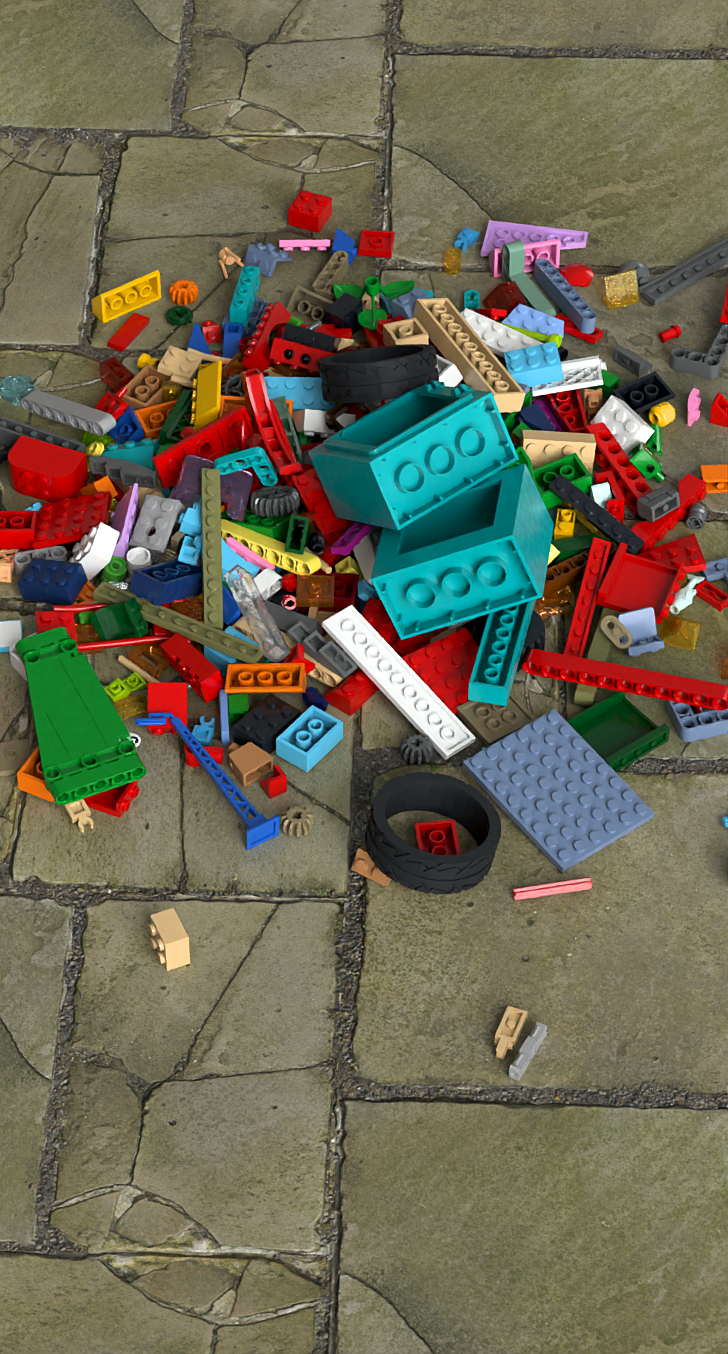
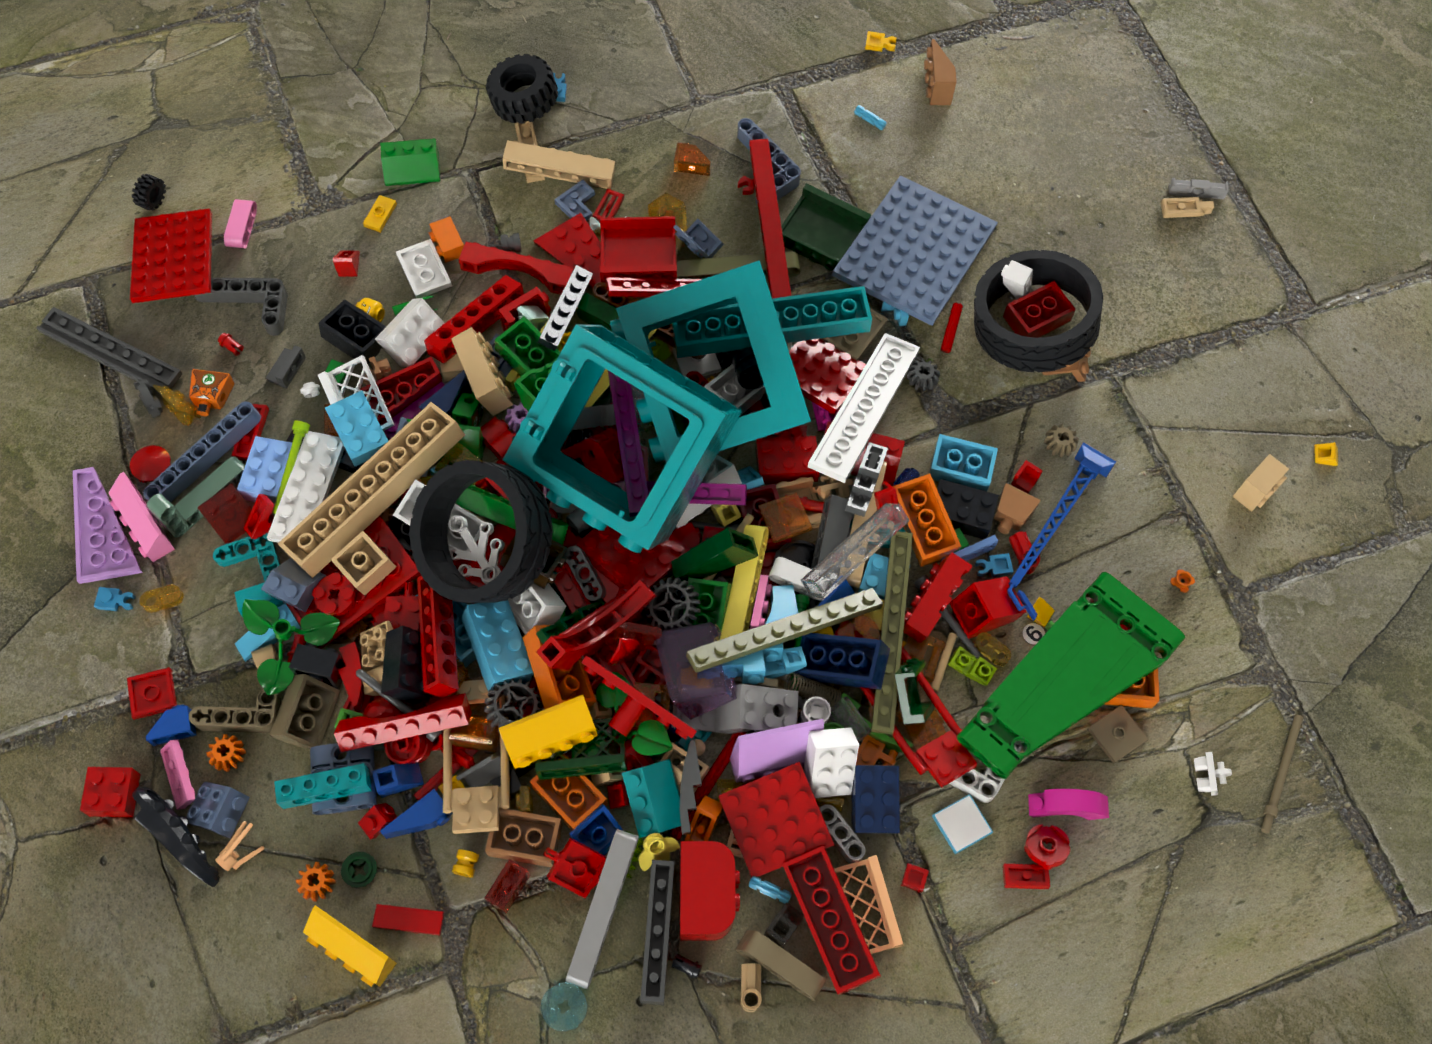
camera: 115 degrees left, 20 degrees up
teal beam [213,447,278,486] -> none
pin [281,595,296,610] -> none
red plate [282,573,298,592] -> none
axle [513,877,592,900] -> none
dark tan plate [601,615,633,649] -> none
green torso [629,441,666,483] -> none
dark grey brick [637,485,680,523] -> none
bright pink slope [686,388,701,426] -> none
none -> black animal [132,787,220,887]
none -> torso [189,369,235,417]
none -> orange gear [206,734,246,772]
none -> white plate [396,239,452,299]
none -> white slope [1001,260,1033,300]
none -> yellow slope [1027,597,1055,628]
none -> orange plate [1170,569,1195,593]
none -> yellow slope [1315,442,1338,466]

